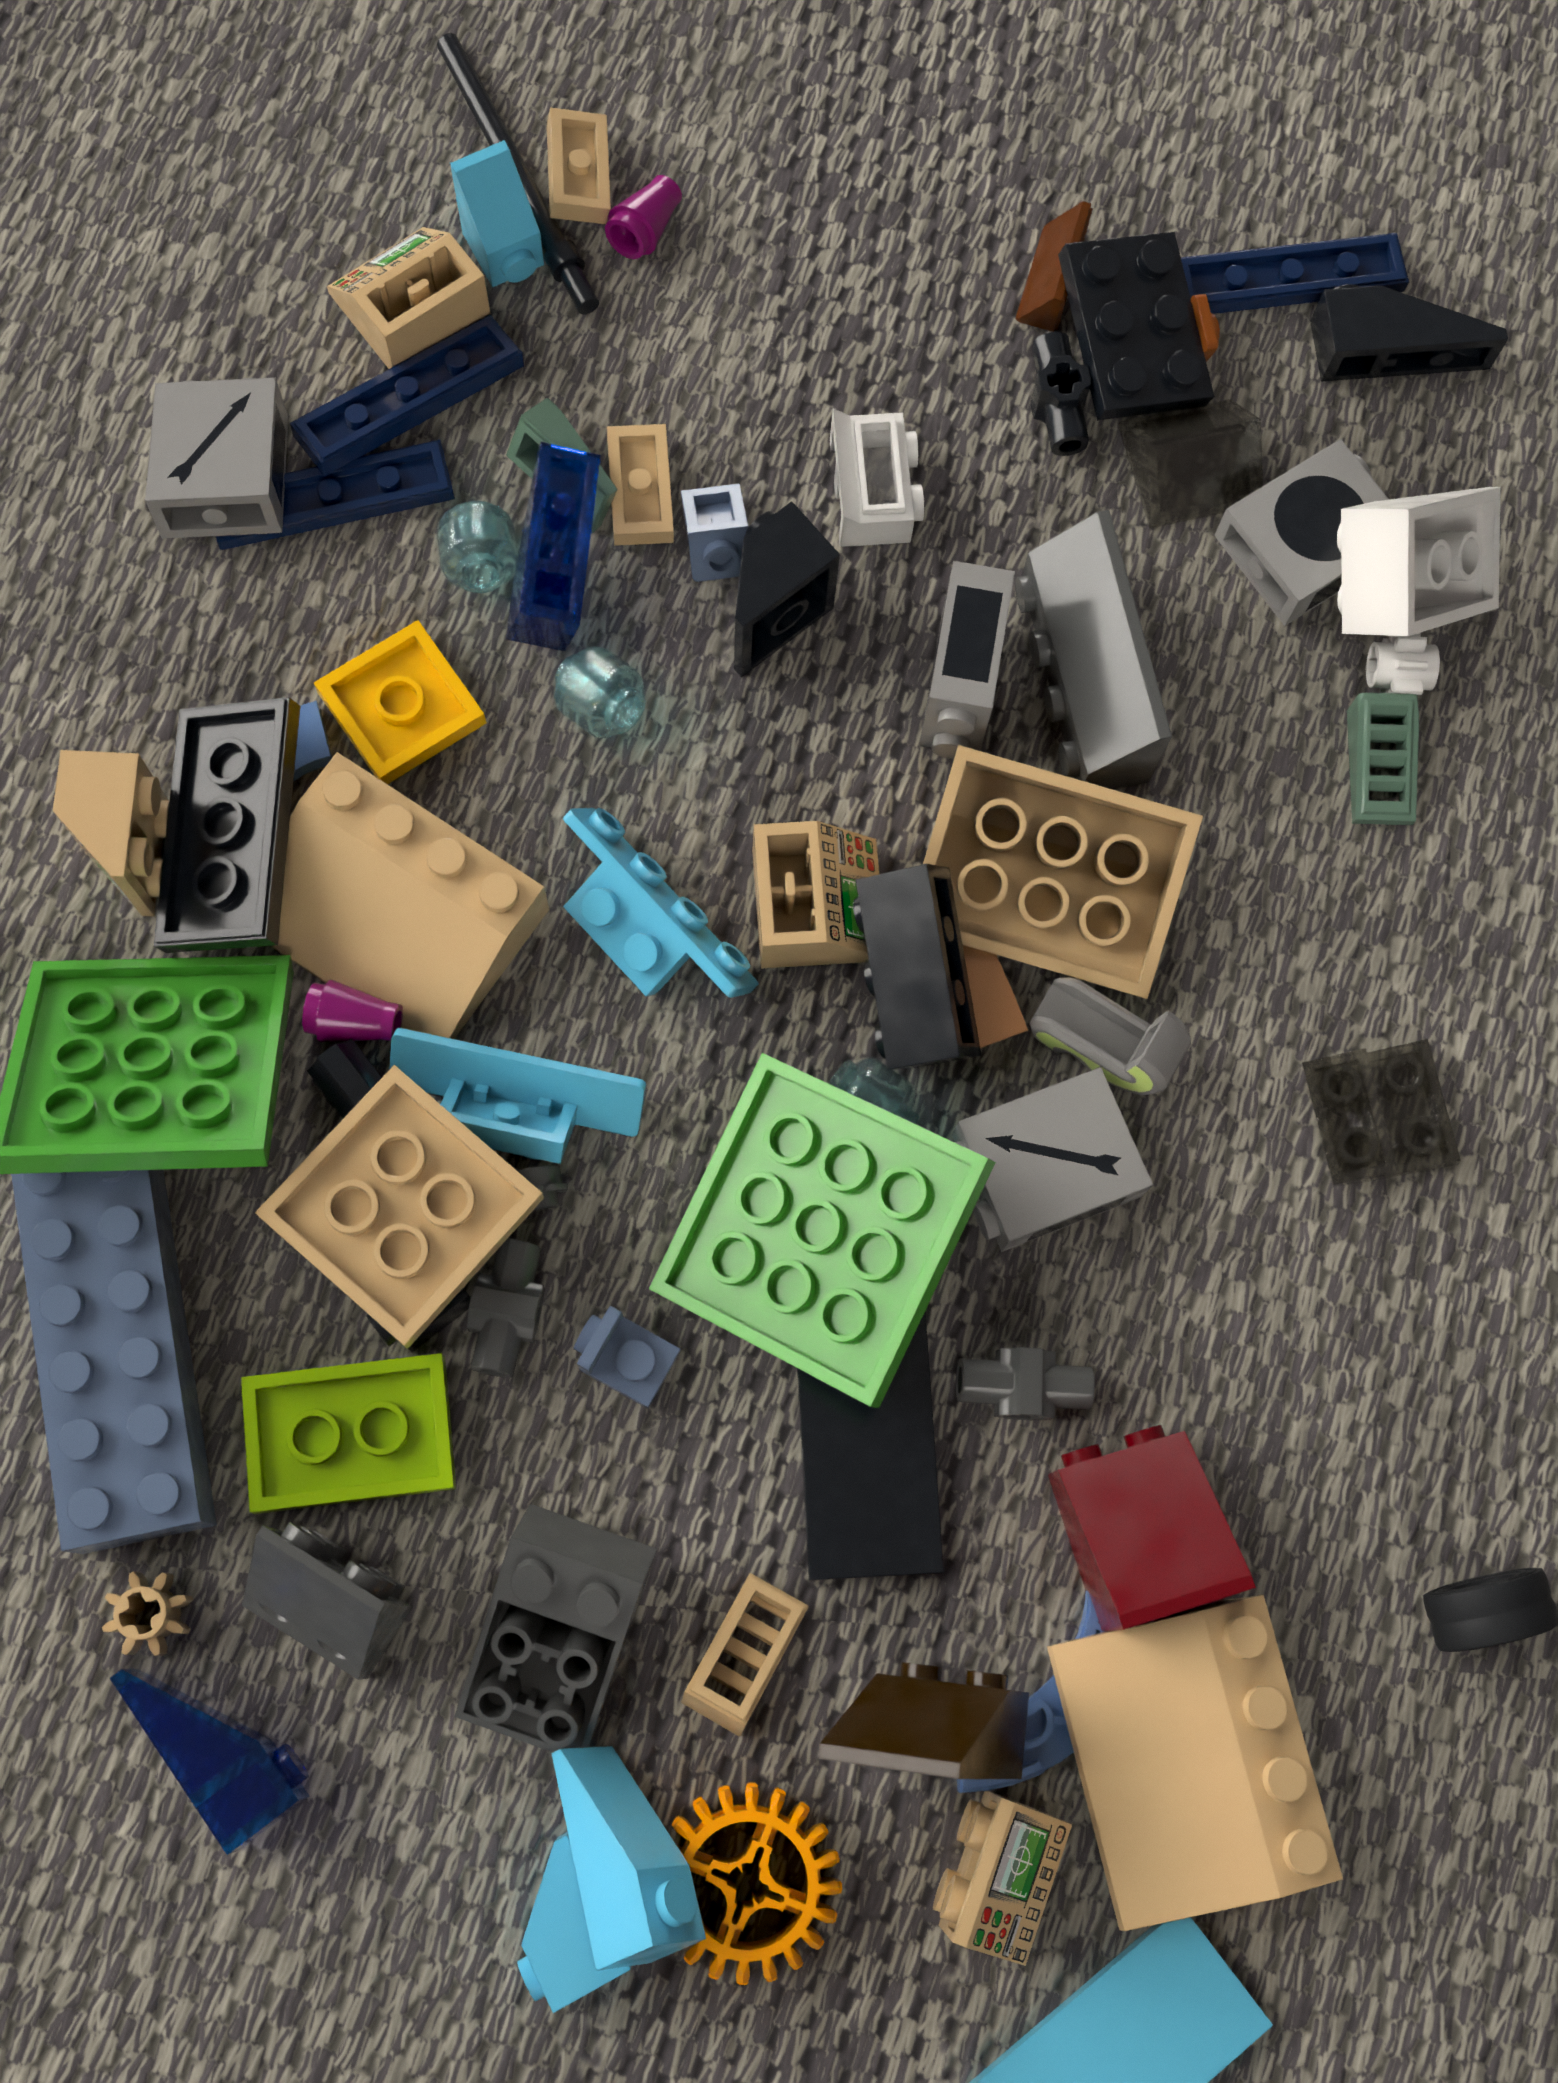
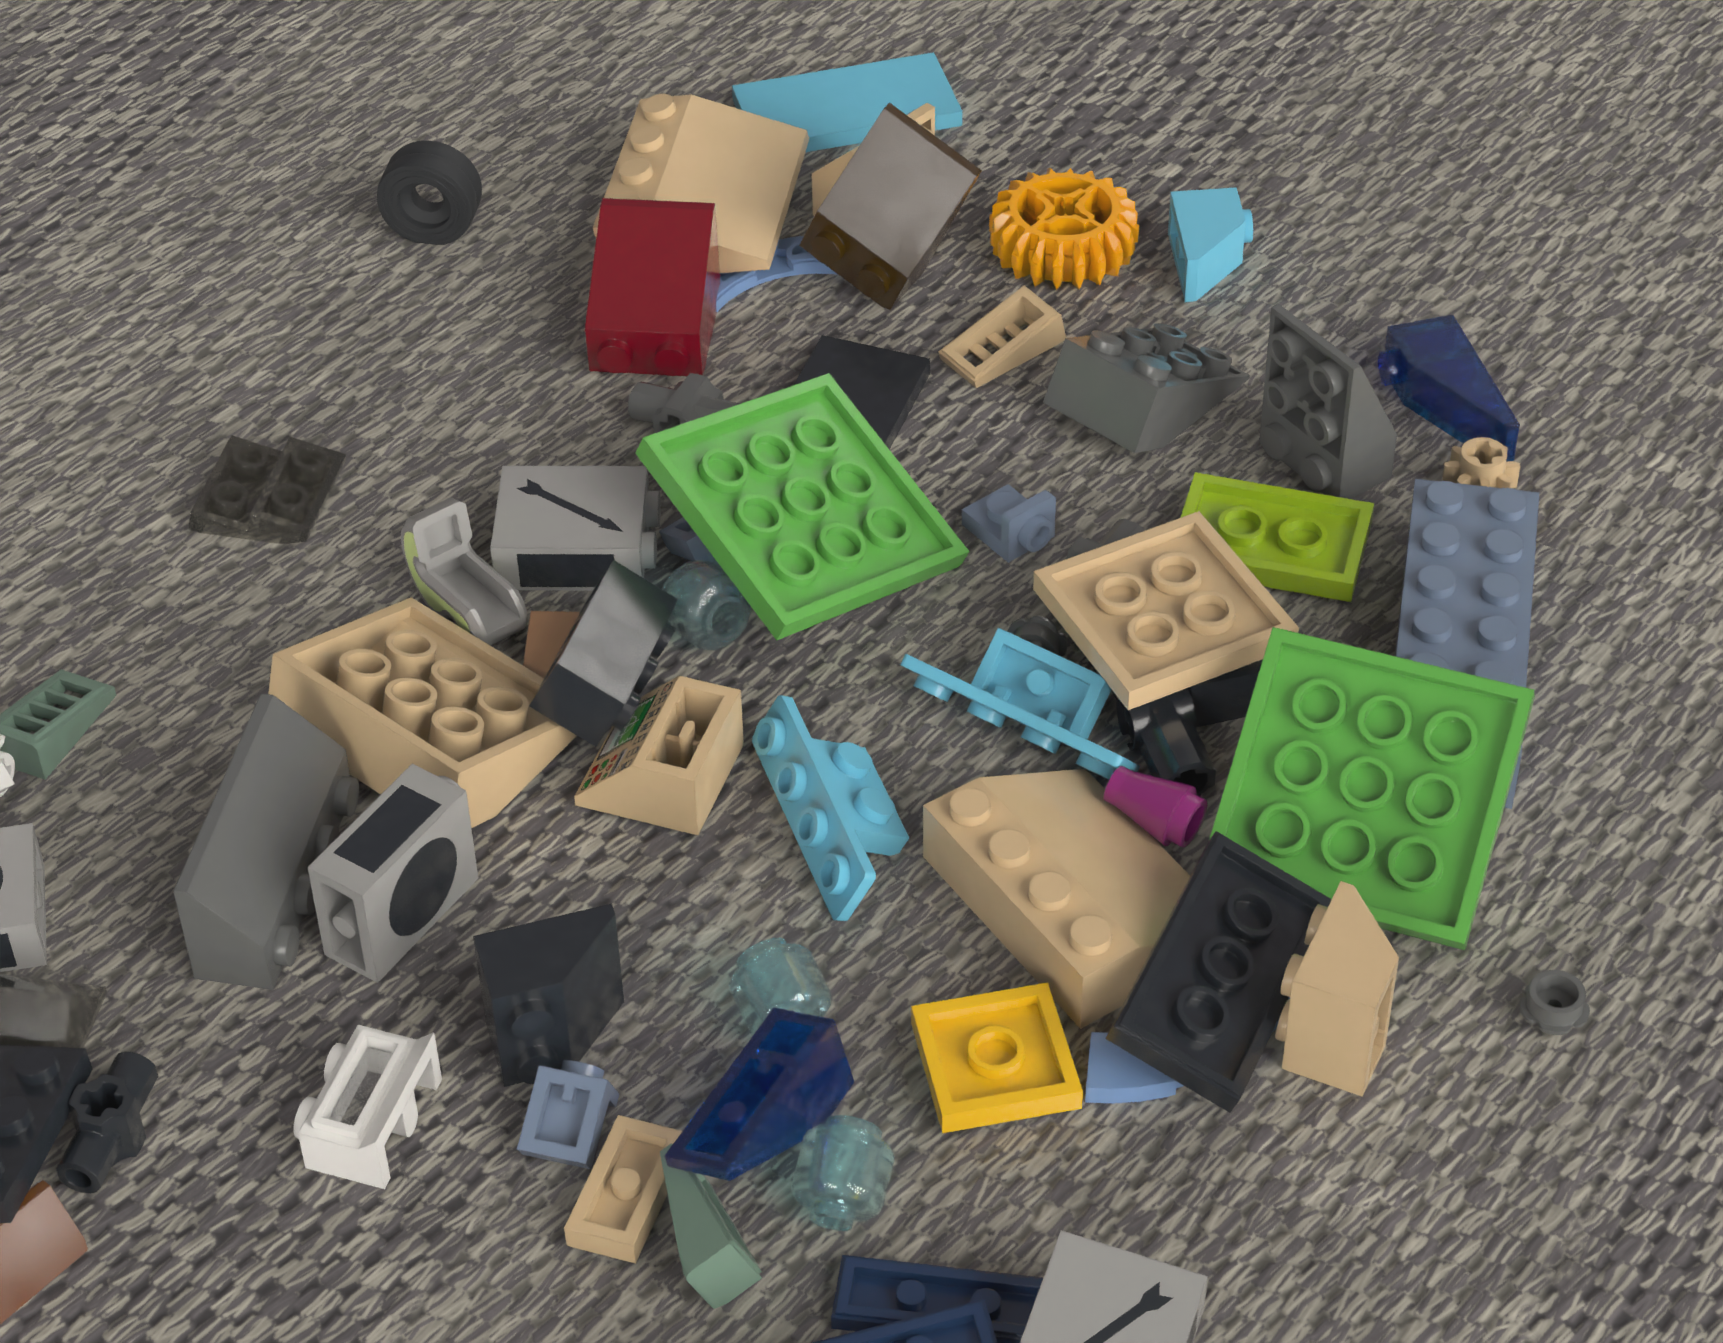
camera: 150 degrees left, 30 degrees down
medium azure slope [551,1746,706,1971] -> none

